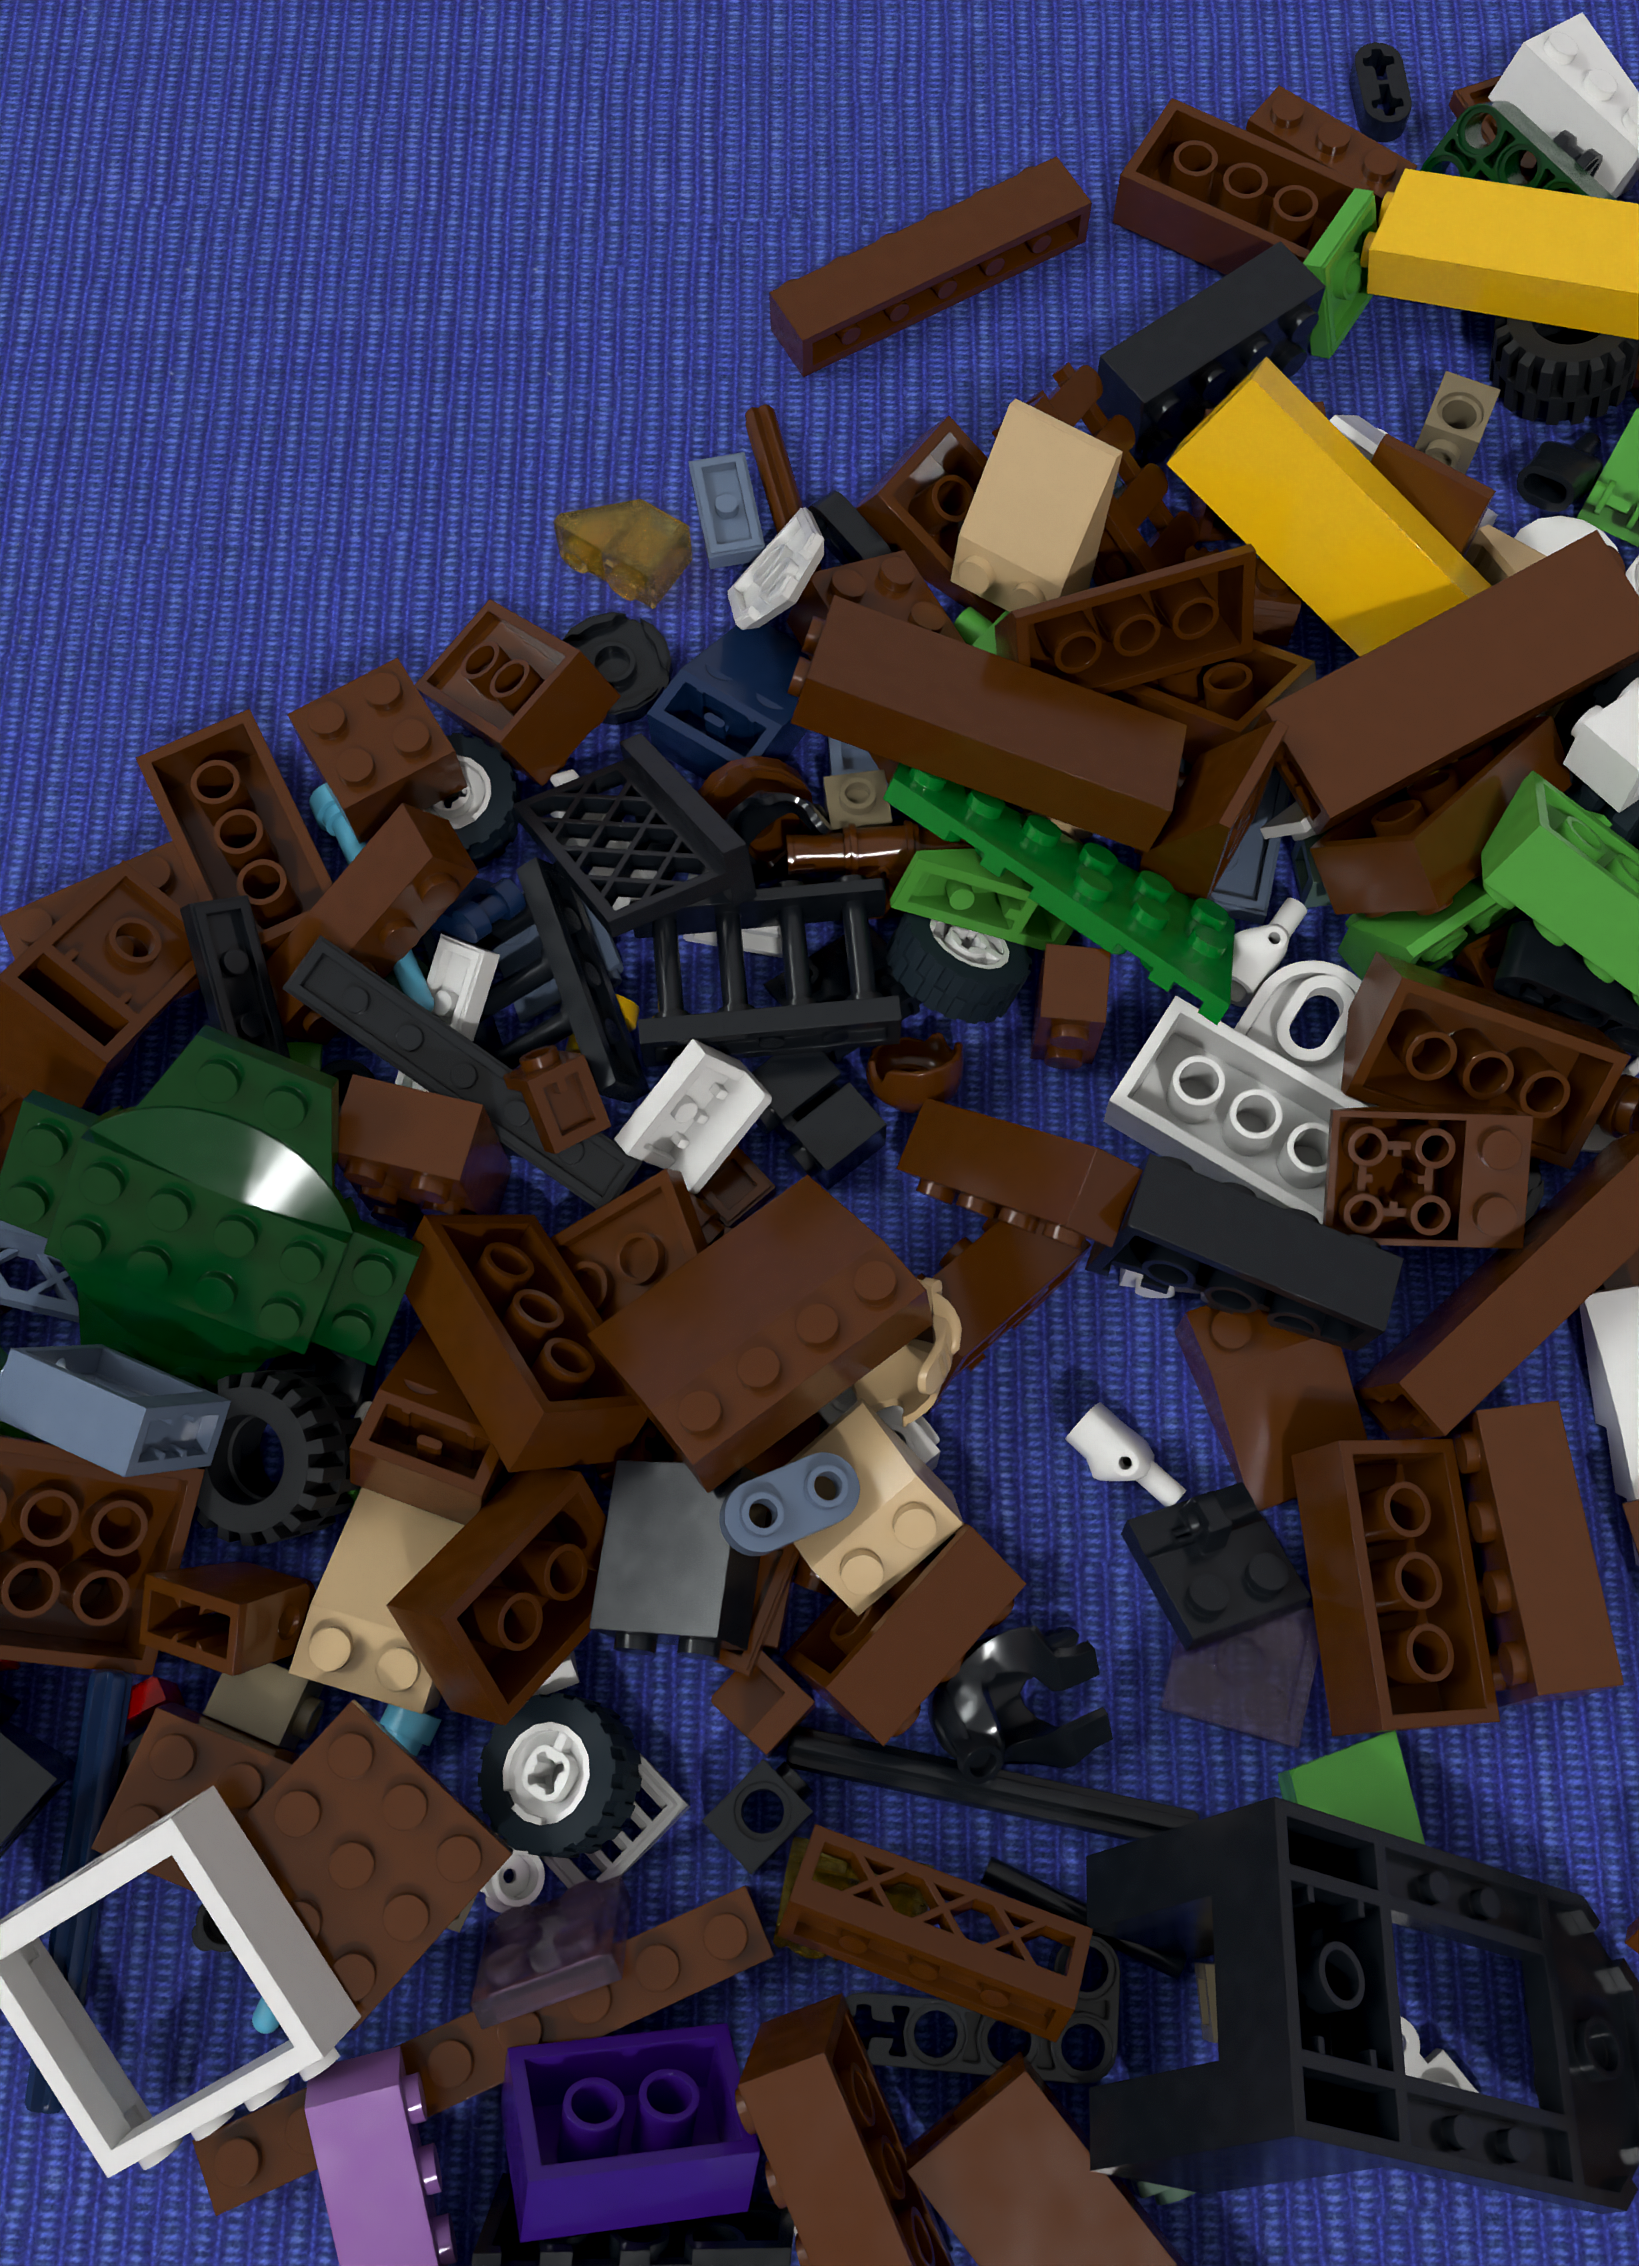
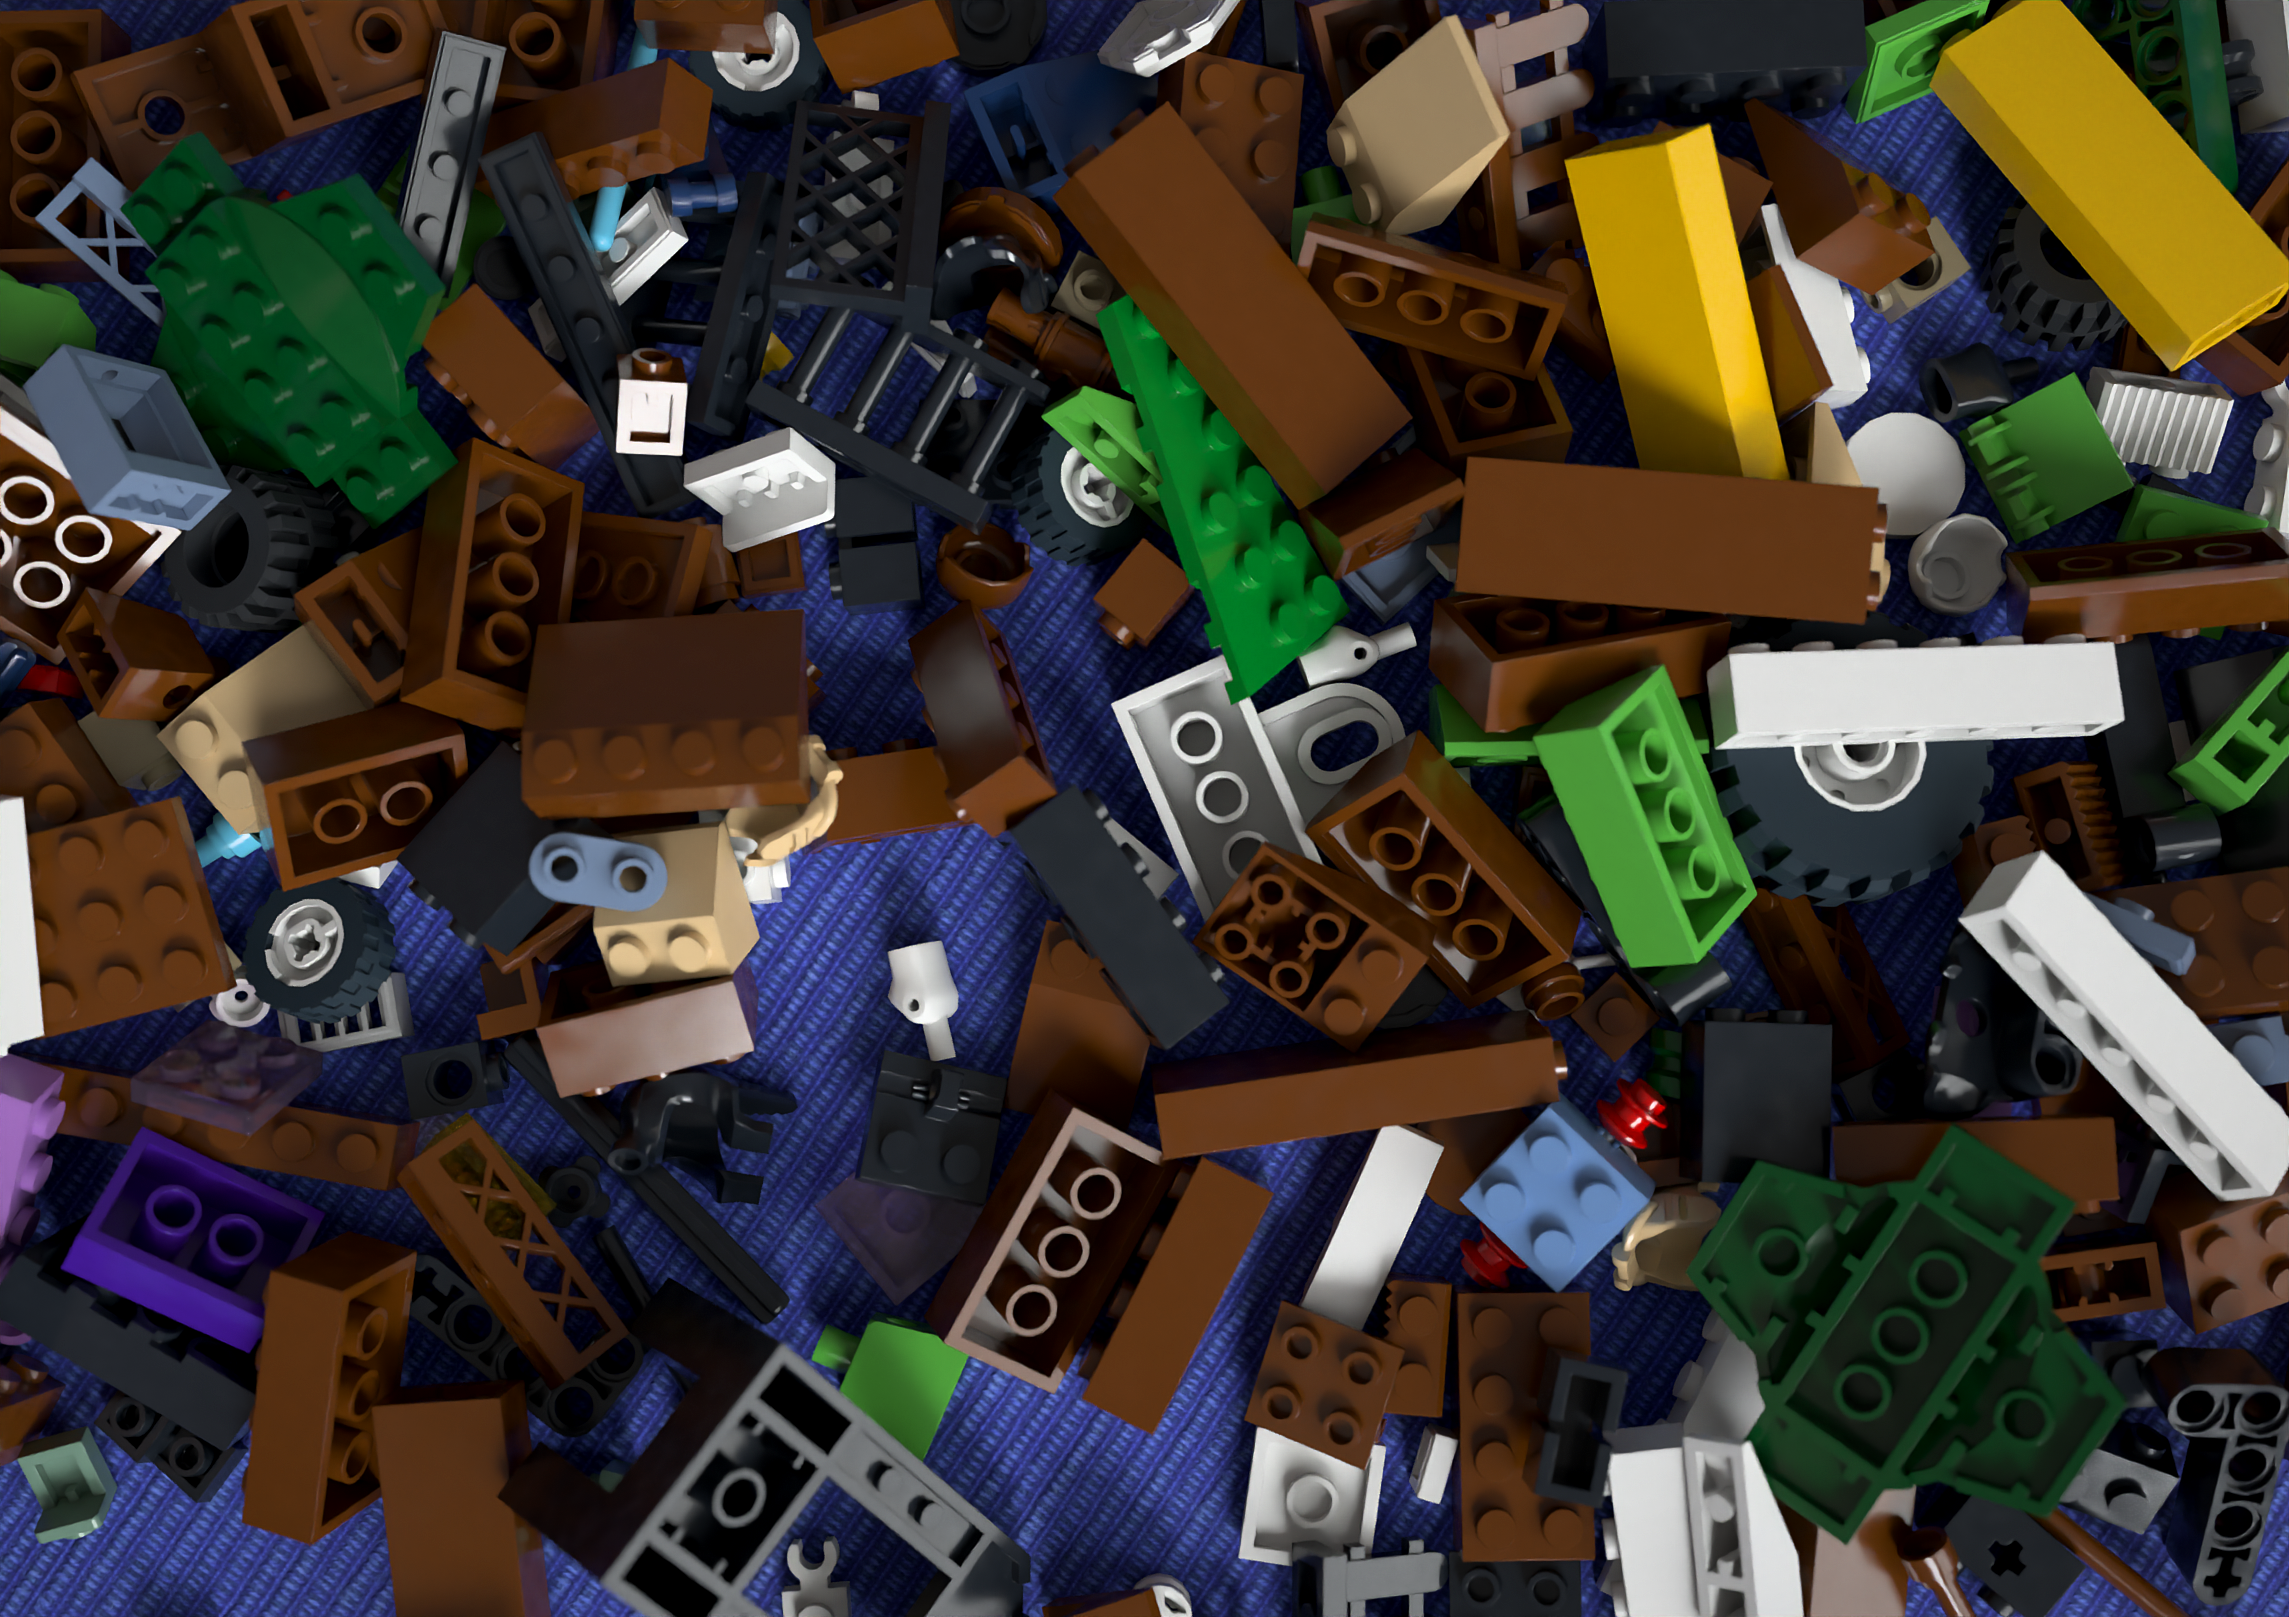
camera: 30 degrees right, 15 degrees up
none -> black plate [538,1155,611,1228]
none -> reddish brown slope [1744,97,1935,295]

